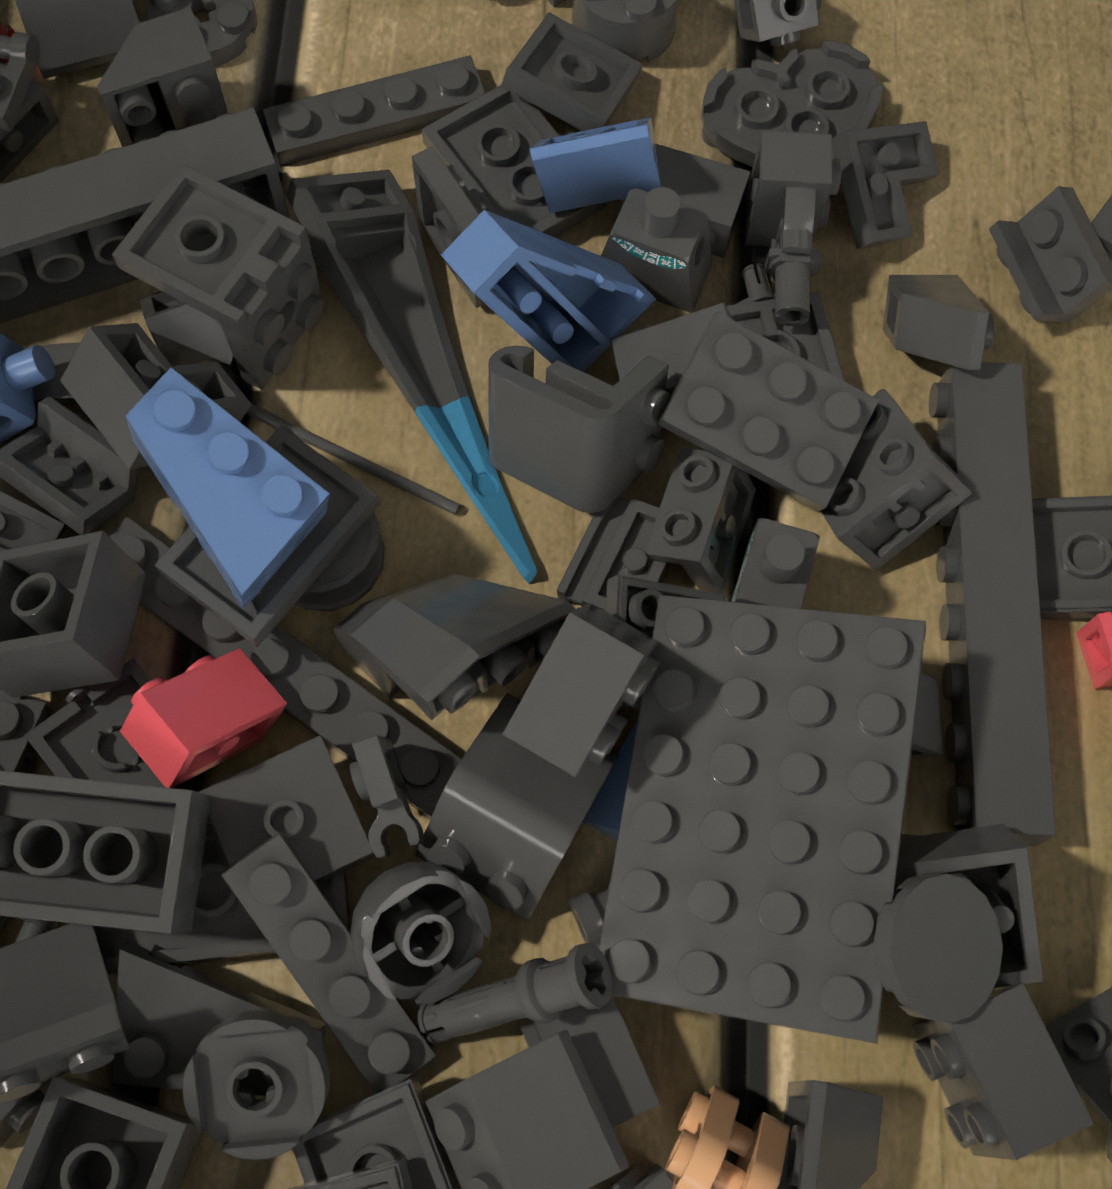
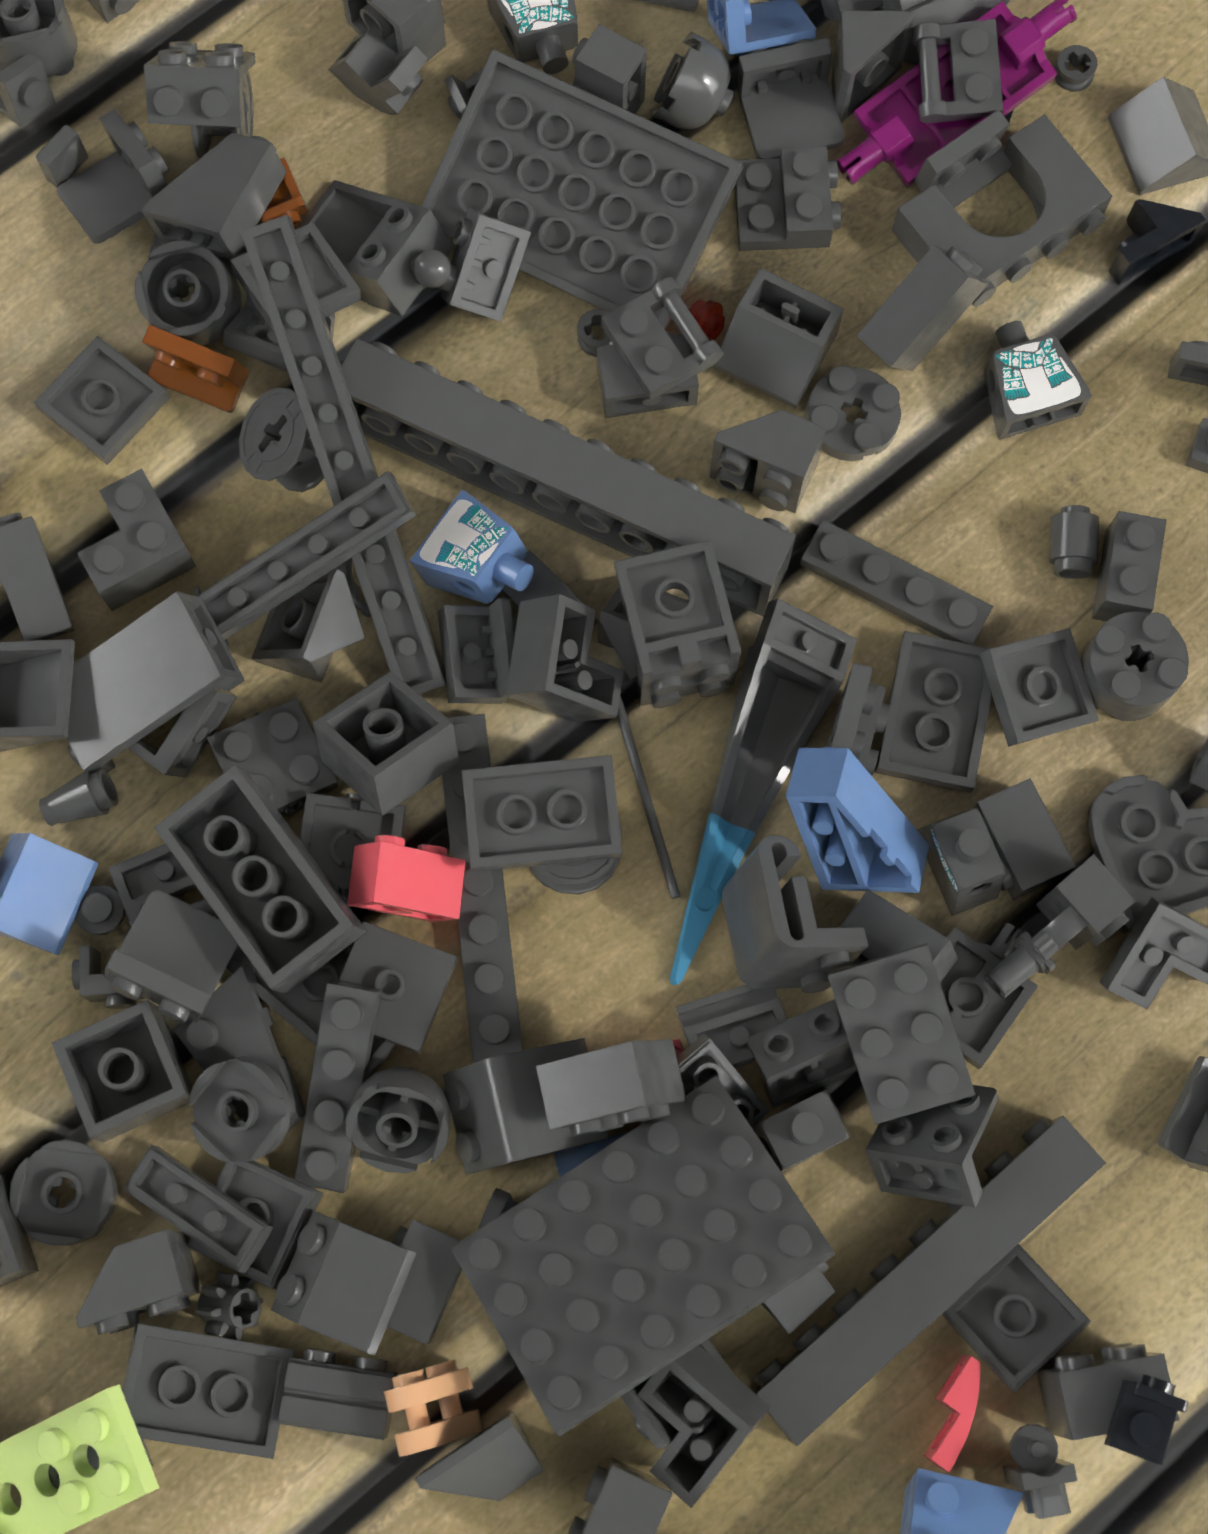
camera: 50 degrees right, 5 degrees up
medium blue wedge [126,367,330,610] -> none
dark grey brick [333,574,575,720] -> none
dark grey plate [350,735,424,858] -> none
dark grey pin [417,943,613,1045] -> none
medium blue slope [530,117,661,213] -> none
dark grey tile [873,873,1003,1023] -> none
dark grey slope [883,275,994,370] -> none

